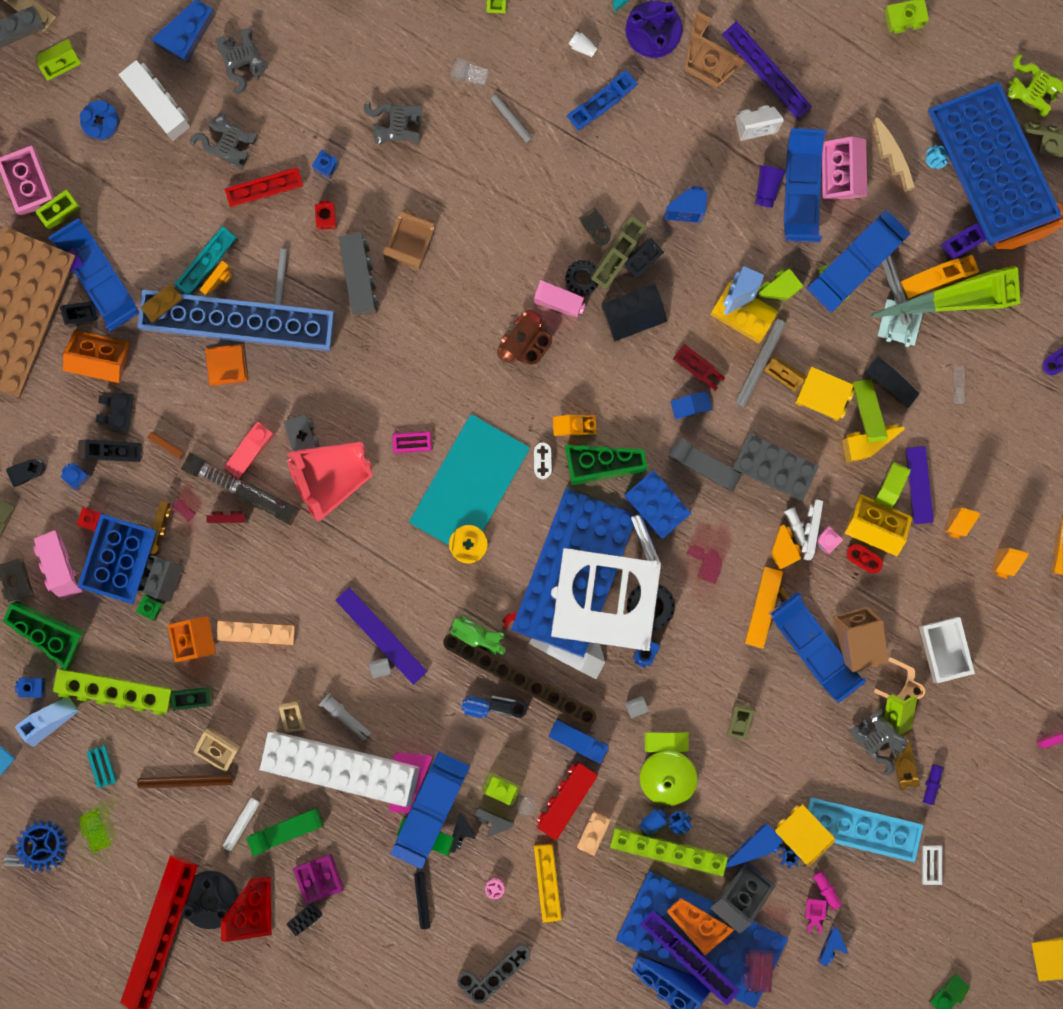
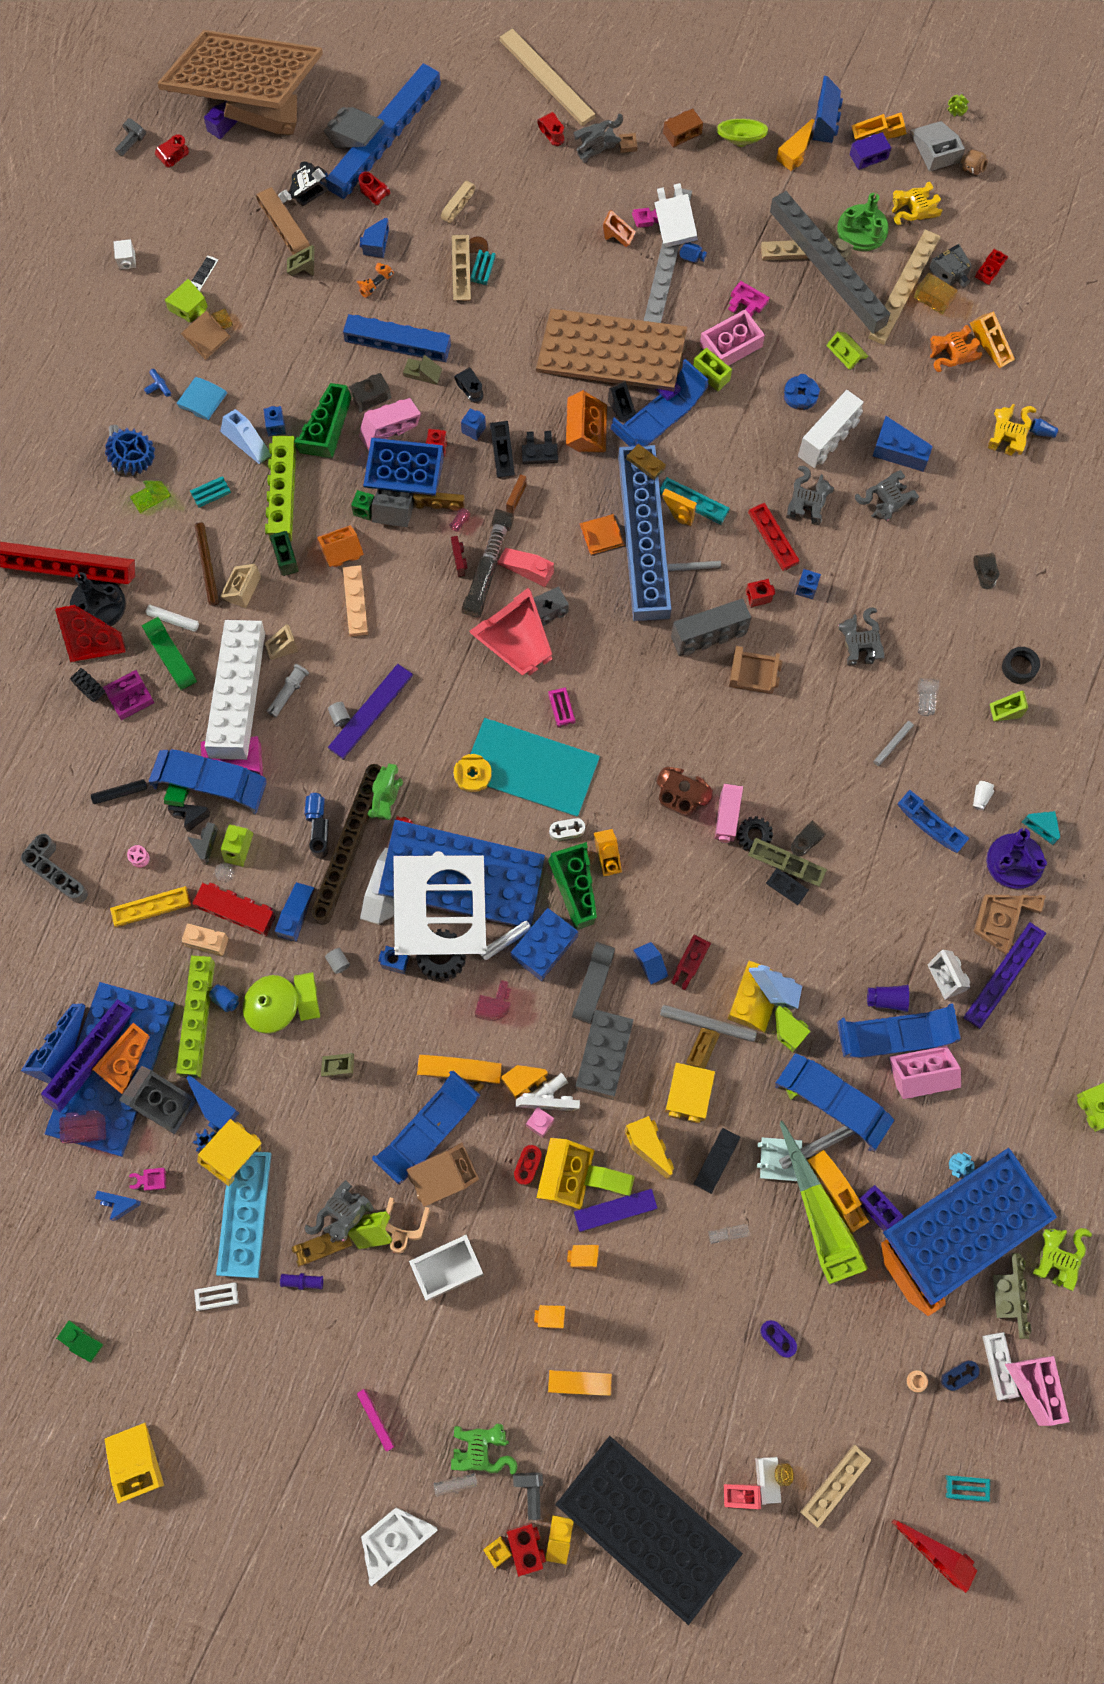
camera: 80 degrees right, 15 degrees down
black slope [601,283,668,342] -> none
blue slope [663,186,707,223] -> none
blue gear [668,810,692,835] -> none
dark pink pin [812,870,842,910] -> none
lime tile [853,379,888,443] -> none
tan slope [872,118,915,192] -> none

